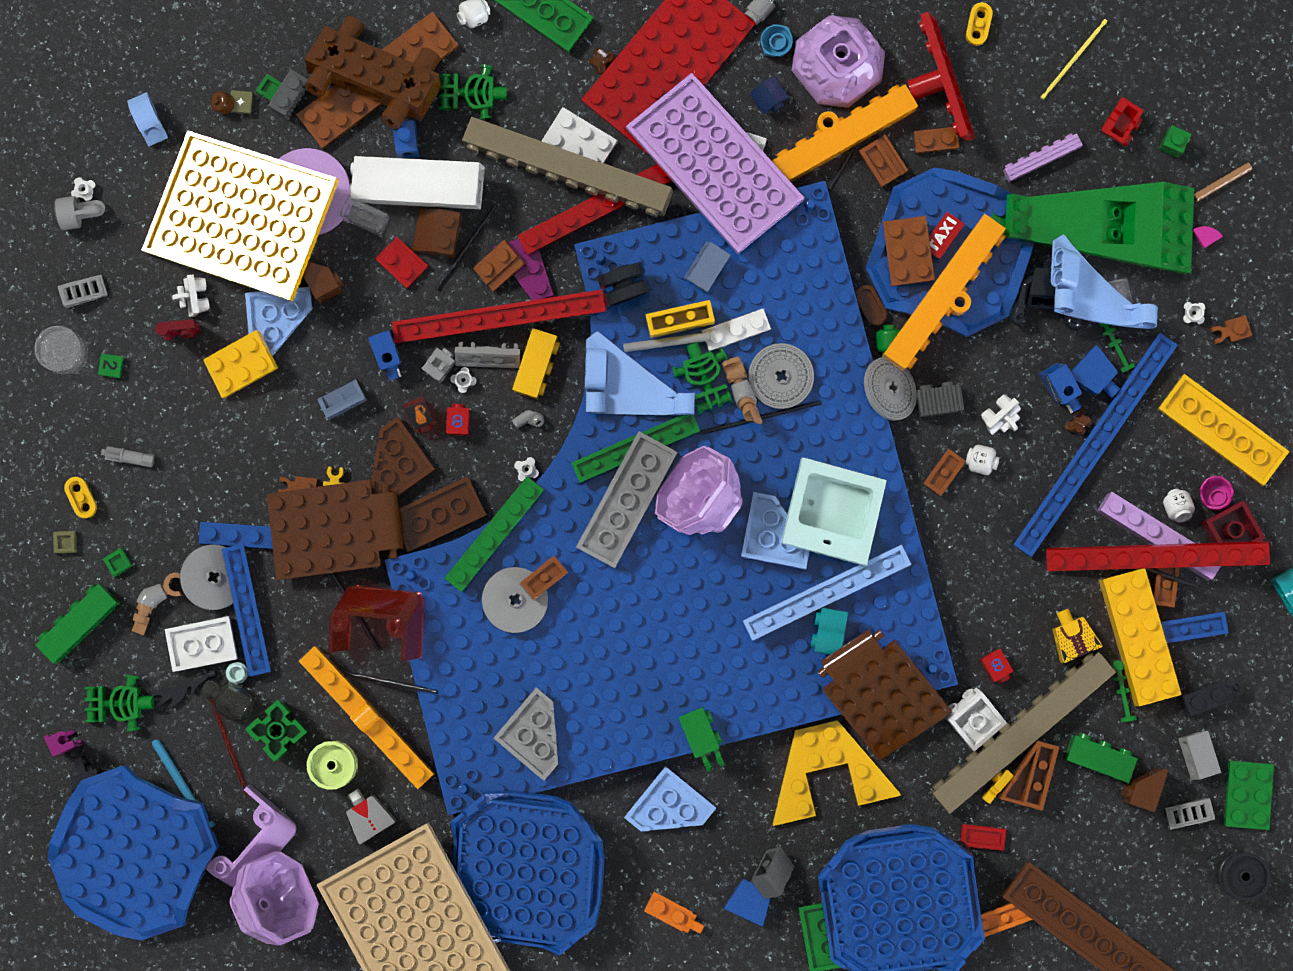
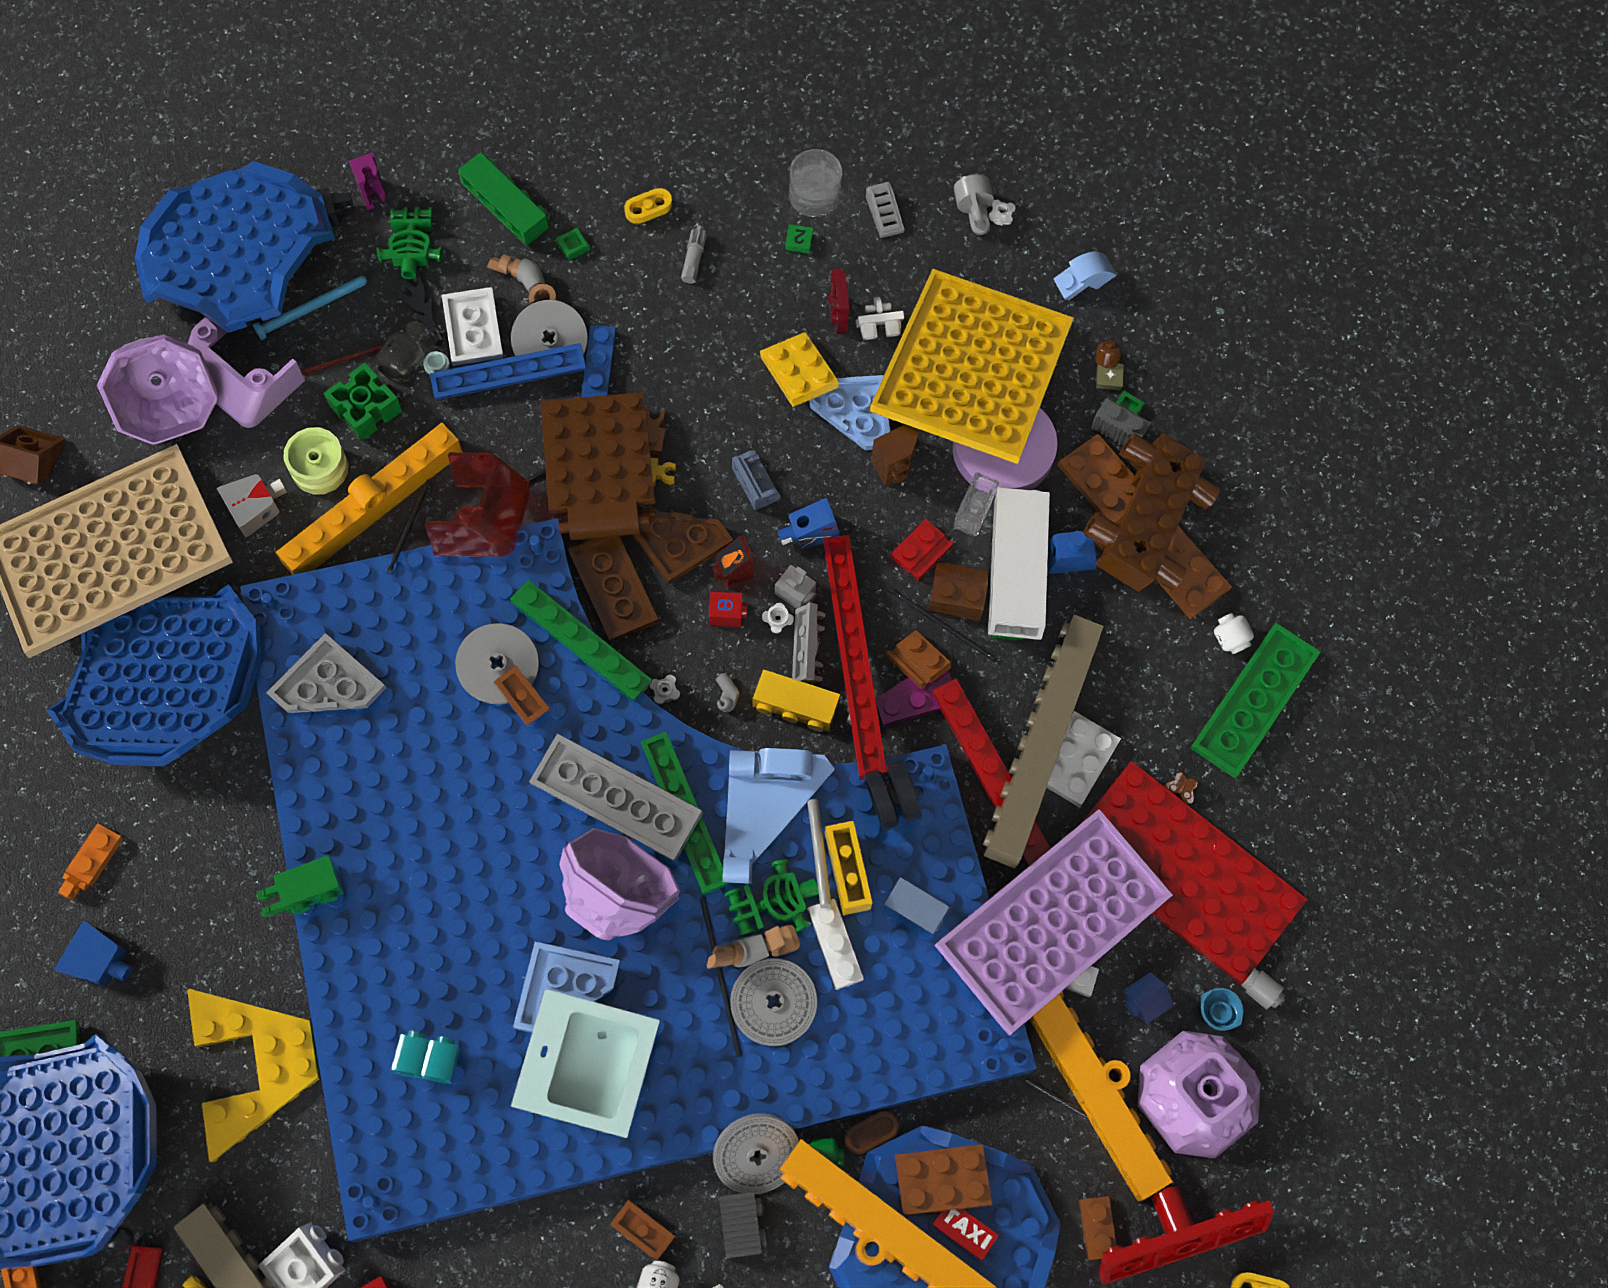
camera: 85 degrees right, 15 degrees down
olive tile [53,531,77,554] -> none
green piece [438,64,507,121] -> none
light blue plate [624,766,716,831] -> none
light blue plate [743,545,911,641] -> none
dark grey brick [751,847,795,899] -> none
reddish brown plate [818,629,952,760] -> none
dark orange plate [859,134,908,188] -> none

